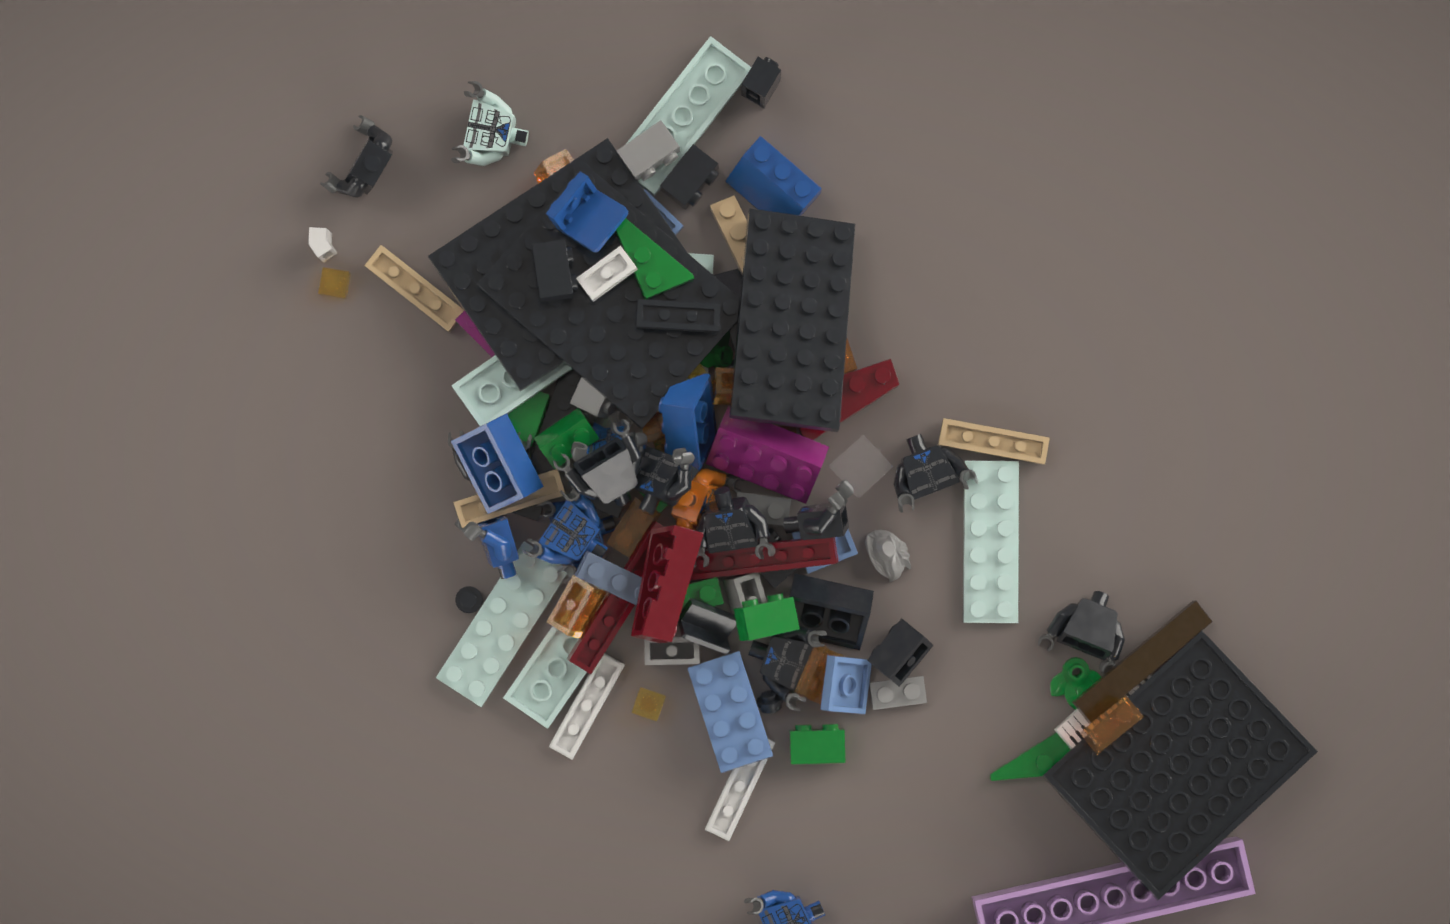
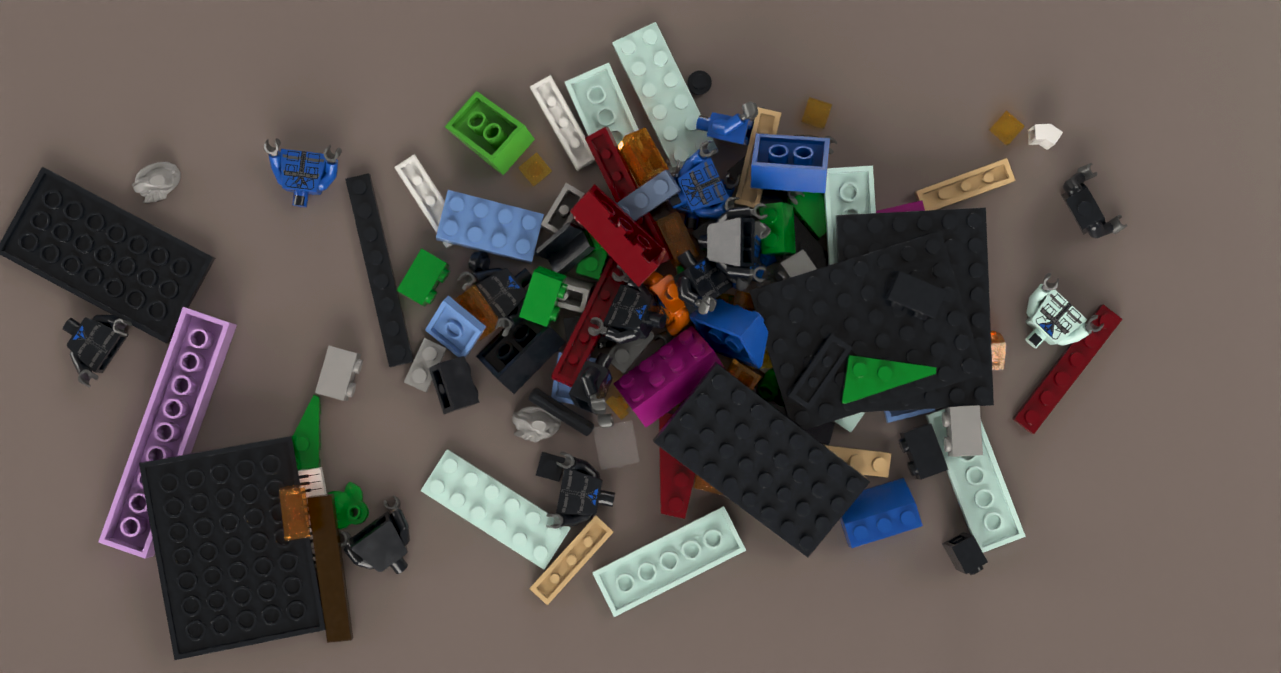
camera: 115 degrees right, 0 degrees up
blue bracket [546,172,628,252] -> none
white plate [576,246,638,302] -> none
none -> light grey brick [315,346,363,401]
none -> black plate [345,173,414,368]
none -> bright green slope [445,91,535,175]
none -> black axle [528,388,594,436]
none -> black plate [536,452,566,482]
none -> light aqua plate [592,506,746,617]
none -> clear yellow plate [605,395,629,420]
none -> clear yellow plate [801,97,832,129]
none -> dark red plate [1013,304,1123,434]

